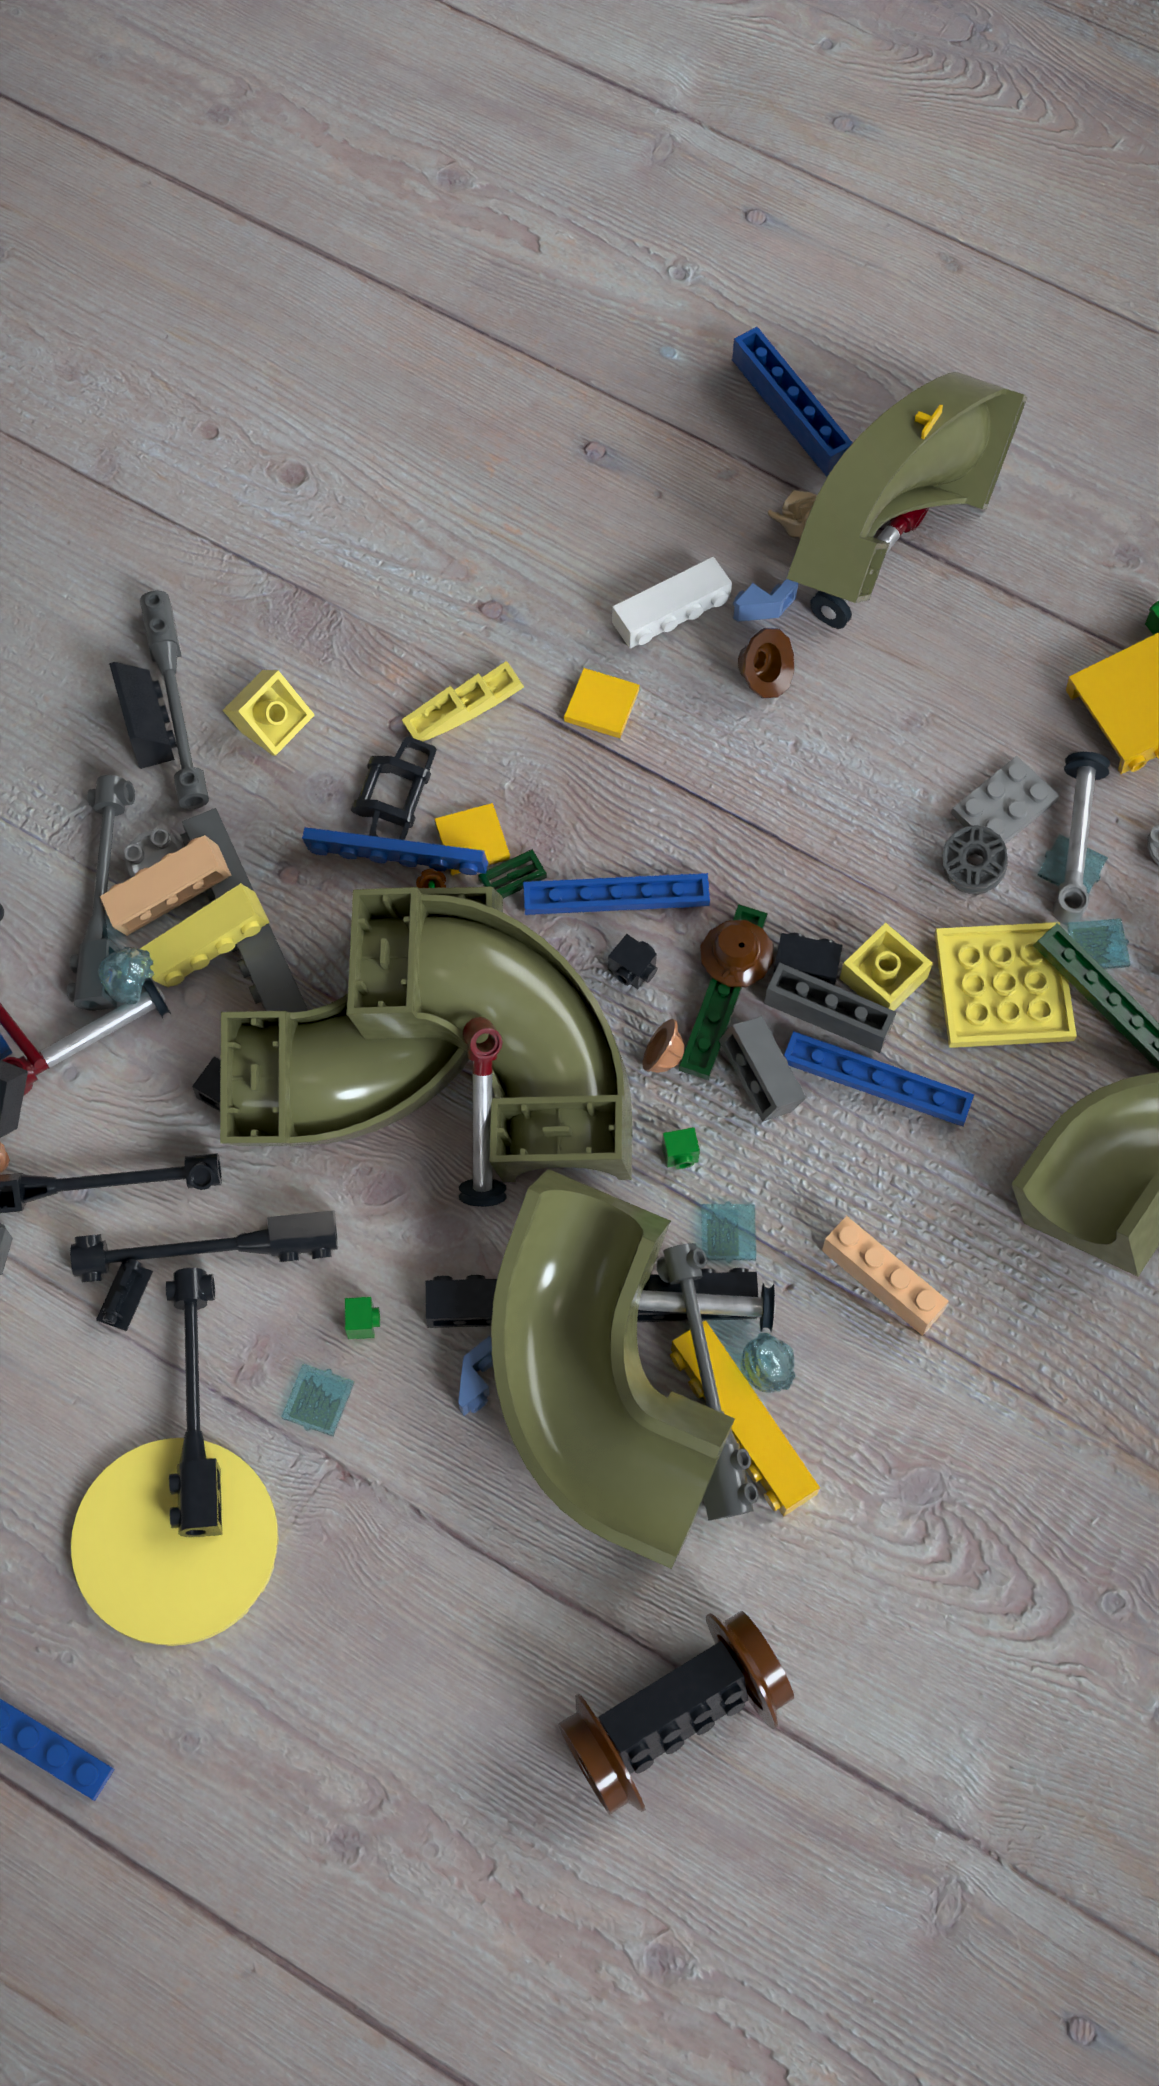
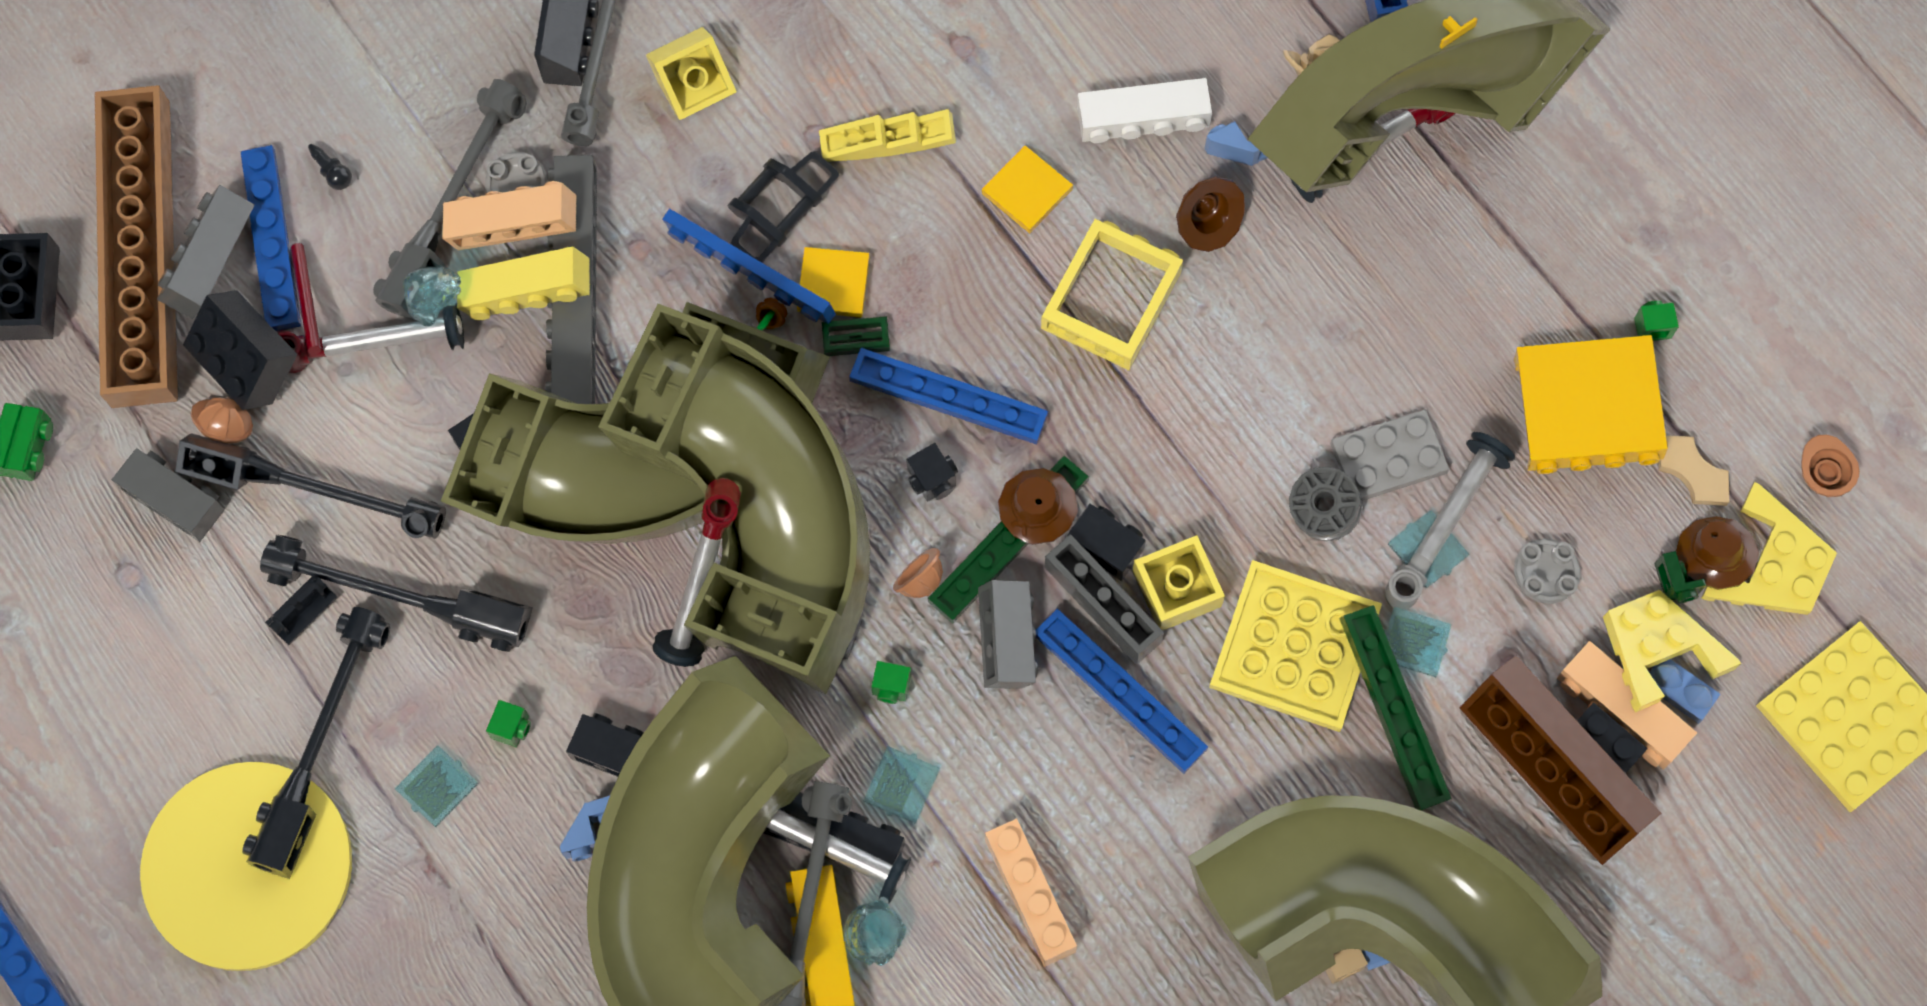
camera: 25 degrees right, 5 degrees up
none -> light yellow window [1041,219,1183,370]

